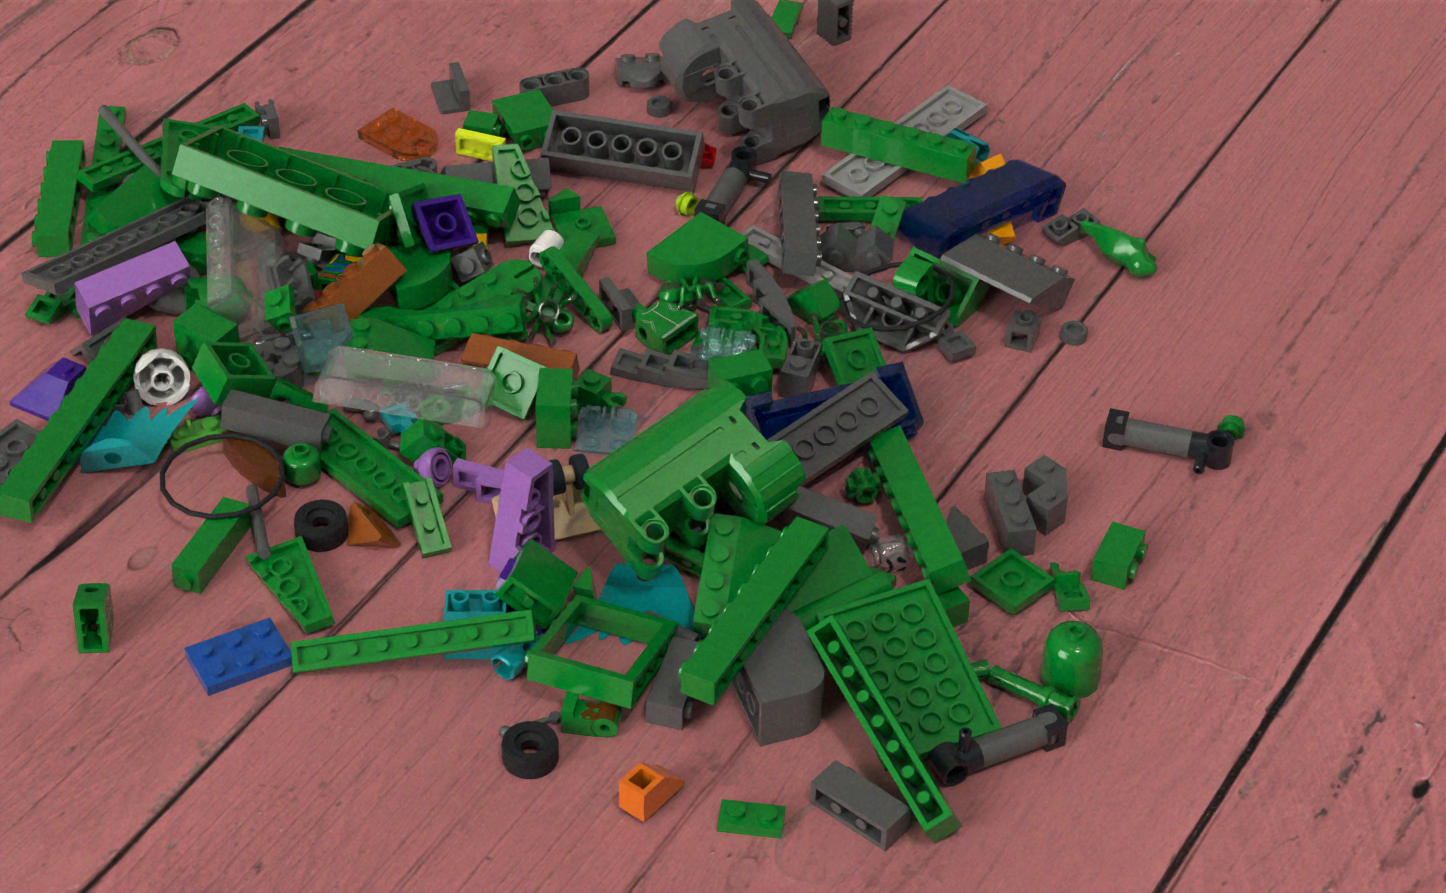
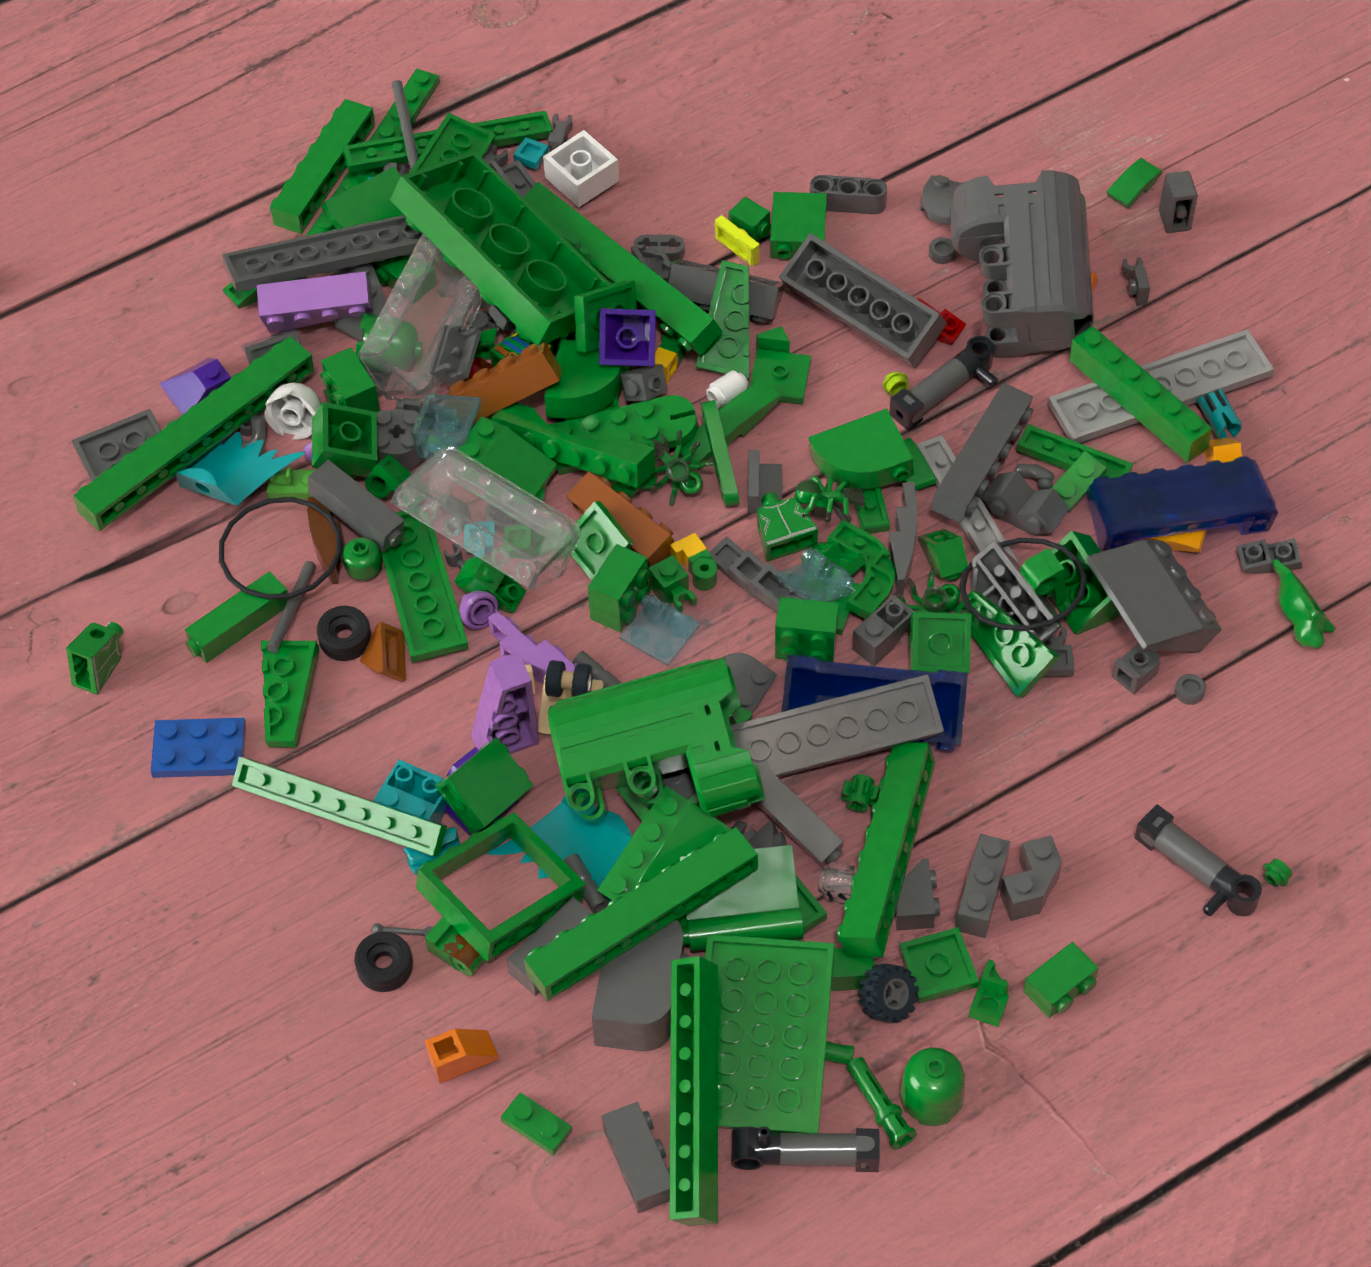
camera: 30 degrees right, 15 degrees up
green bracket [264,284,303,333] -> none
clear orange plate [357,108,438,161] -> none
green hinge [402,477,452,559] -> none
dark grey panel [431,62,470,115] -> none
green slope [572,567,597,600] -> none
none -> white brick [543,130,619,207]
none -> leg [670,532,717,591]
none -> black wheel [858,964,919,1023]
none -> green wing [954,590,1060,697]
none -> dark grey plate [1121,257,1150,306]

